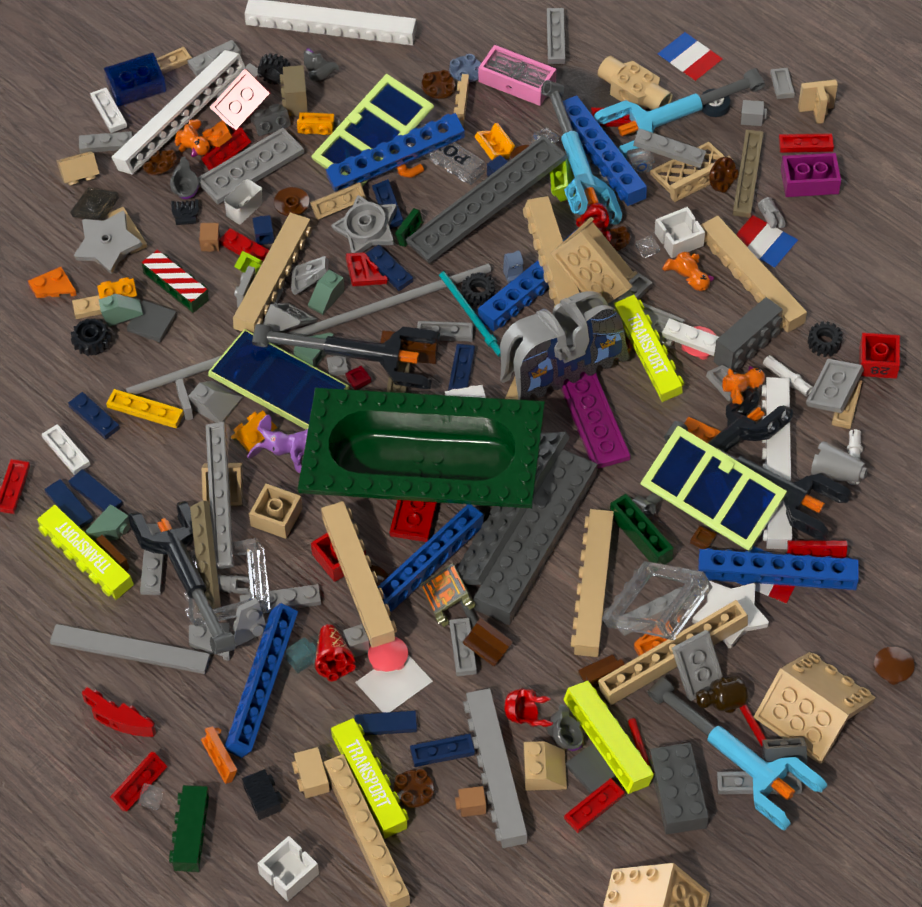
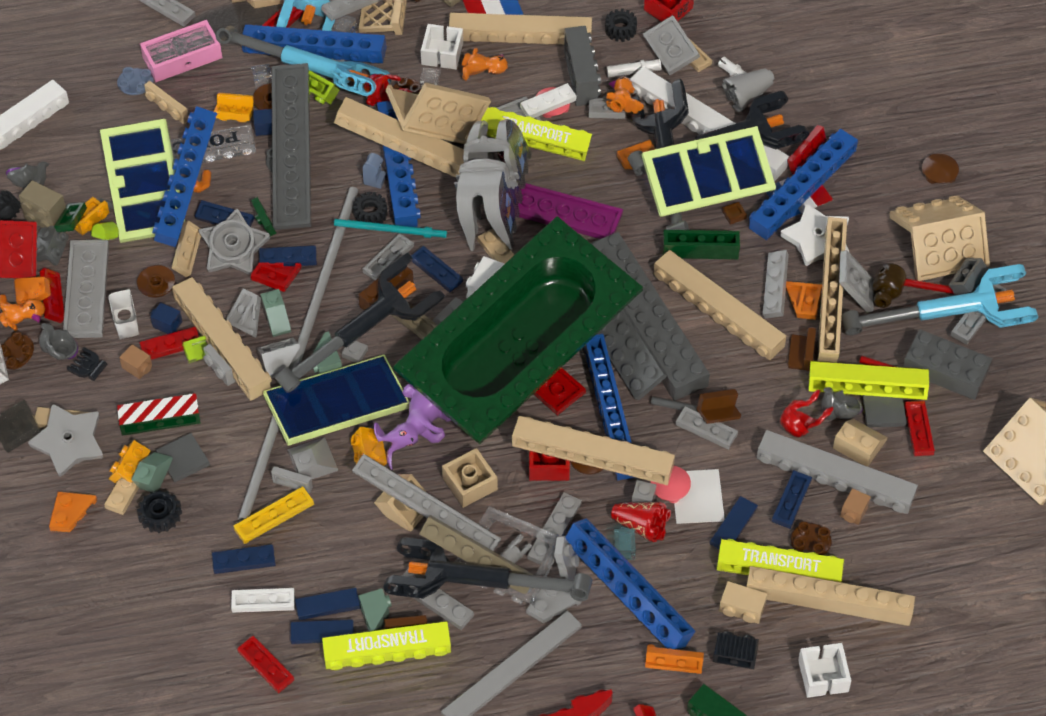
camera: 55 degrees left, 0 degrees up
dark red plate [345,365,371,390] -> none
reddish brown dish [421,70,456,99] -> none
flag [421,563,476,627] -> none
clear windscreen [602,561,713,640] -> none
none -> dark green plate [54,202,87,232]
none -> lime brick [91,222,119,240]

